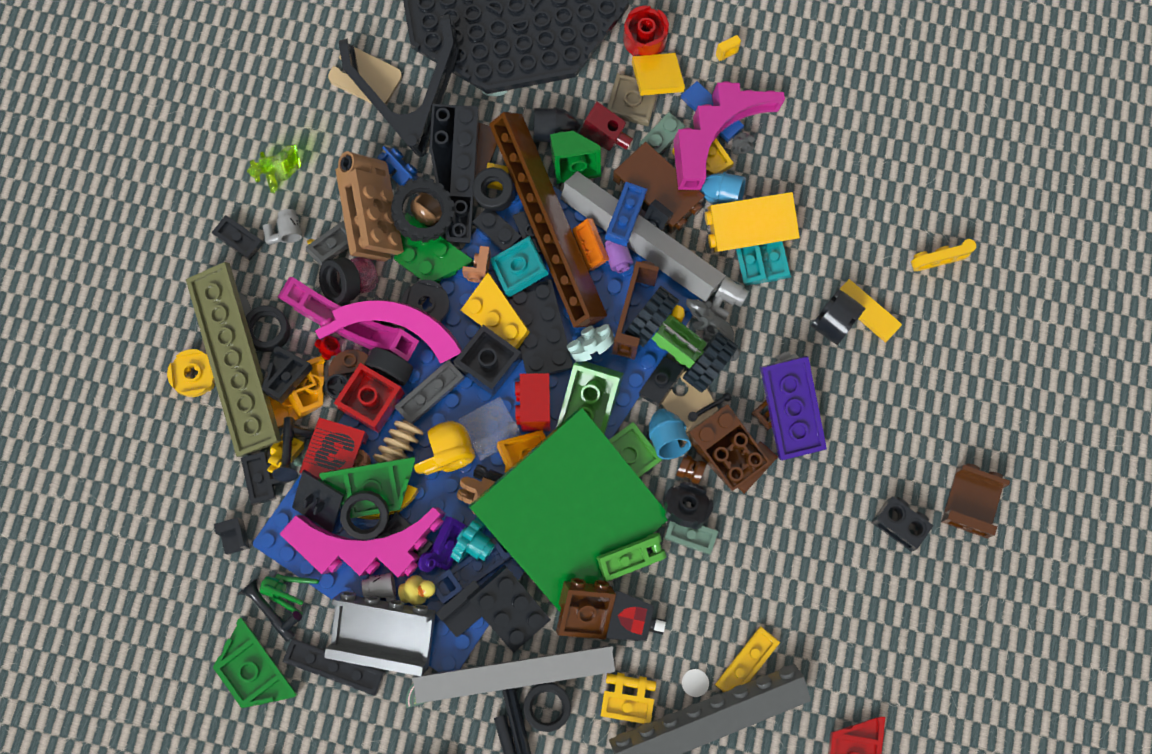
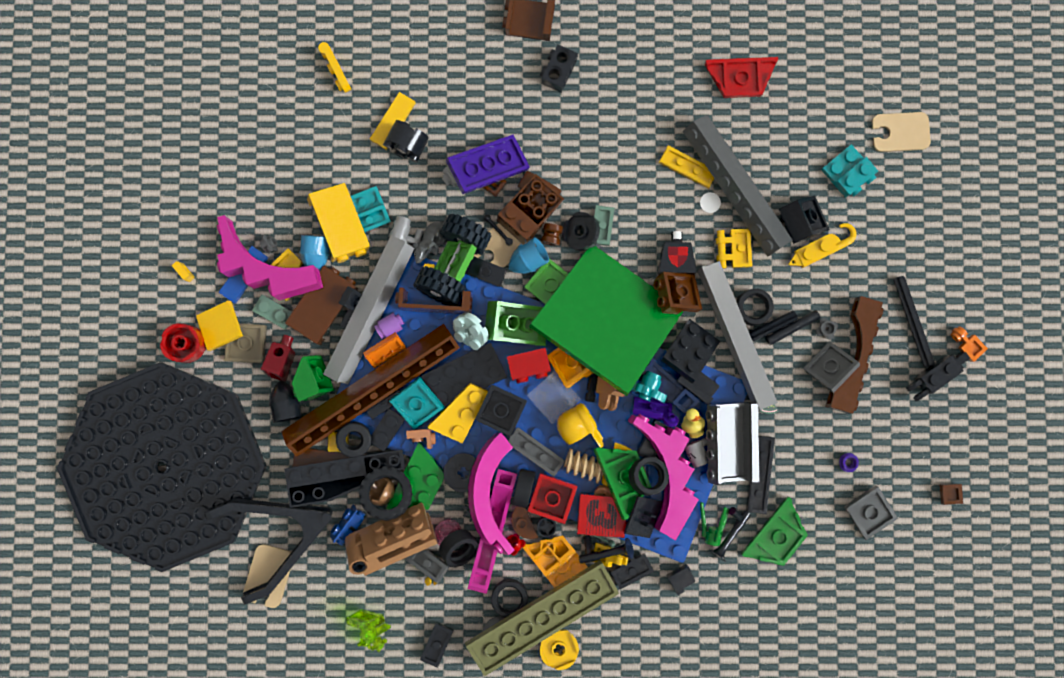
camera: 100 degrees left, 10 degrees up
black wing [262,345,313,403] -> none
light grey piece [263,209,302,245] -> none
bright green plate [597,533,667,582] -> none
blue tile [604,182,648,247] -> none

